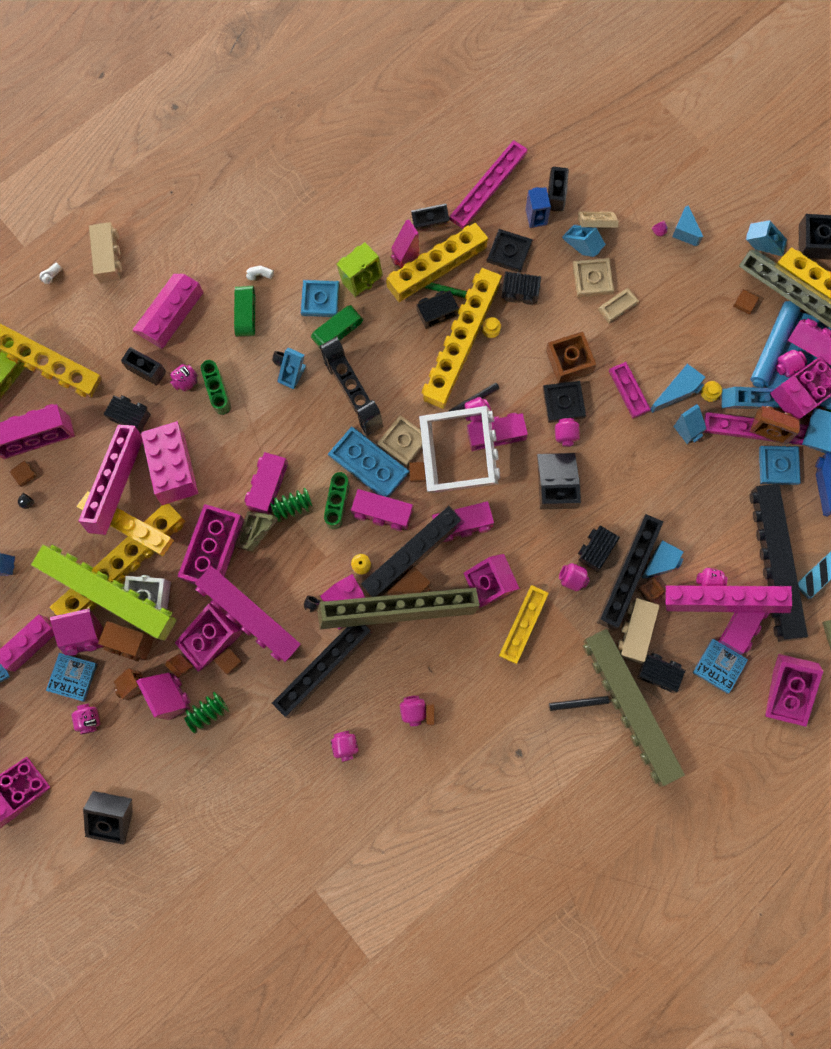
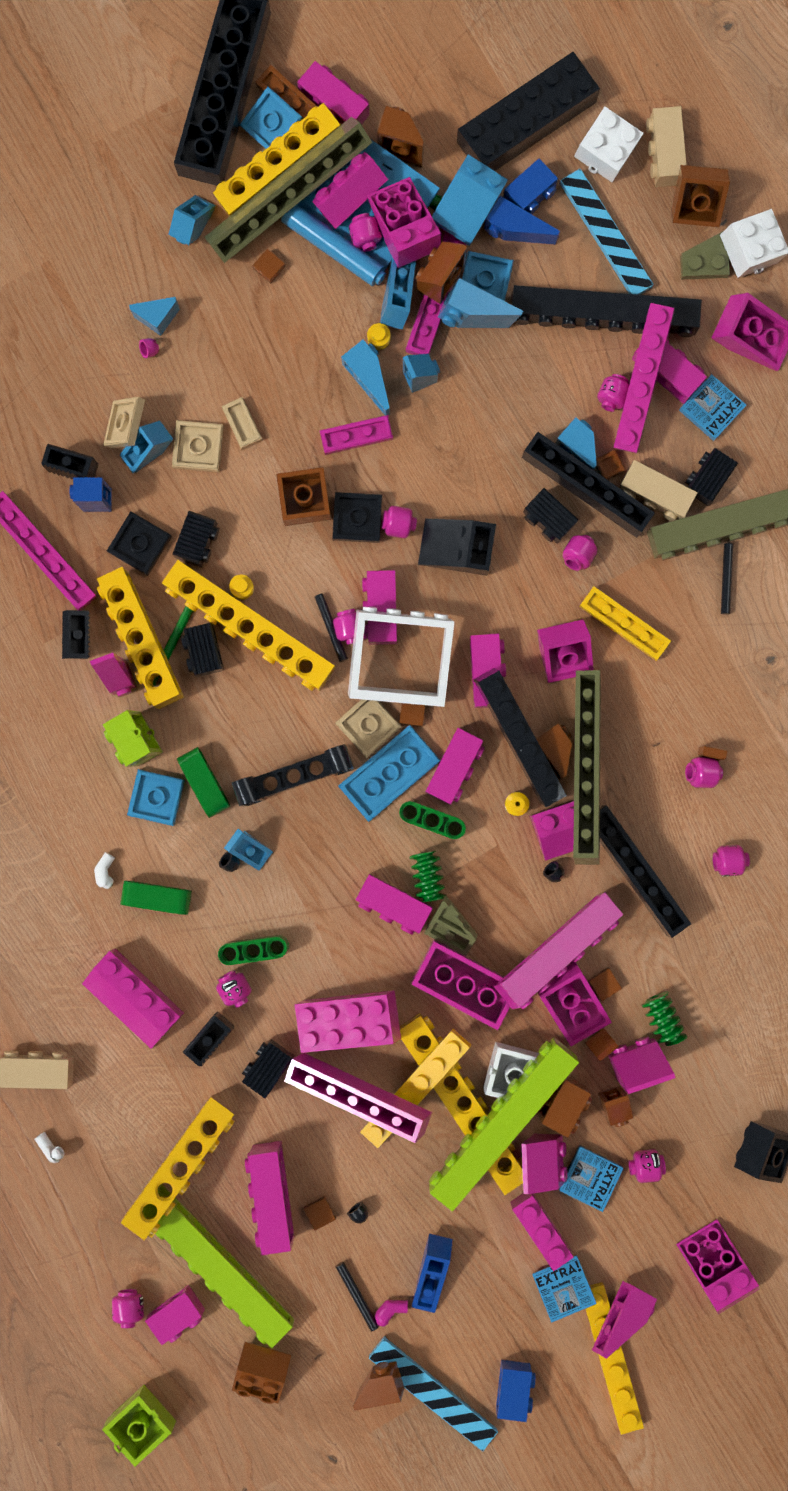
camera: 80 degrees left, 10 degrees up
none -> dark azure slope [438,278,523,328]

